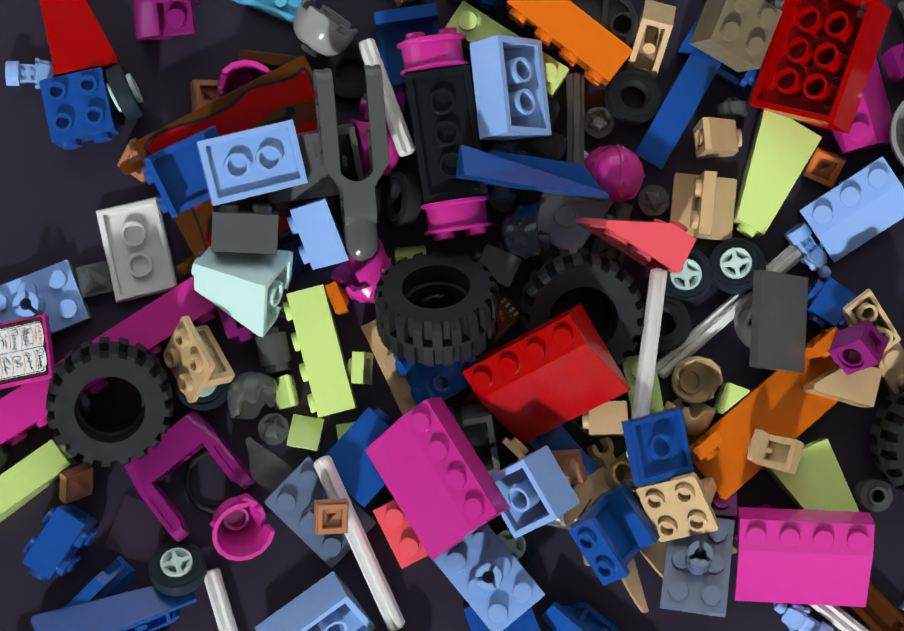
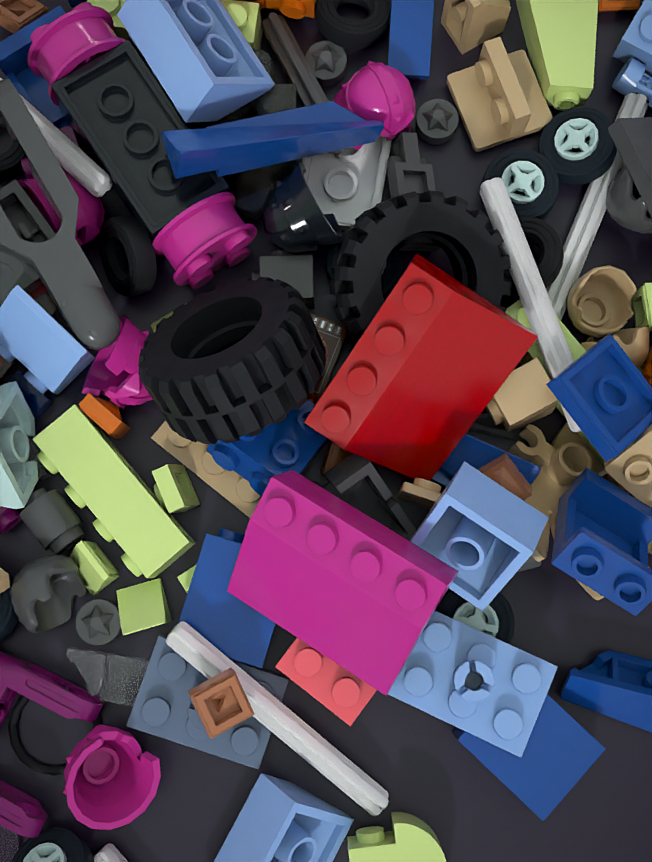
camera: 25 degrees left, 5 degrees down
coral slope [575,217,697,273] -> none

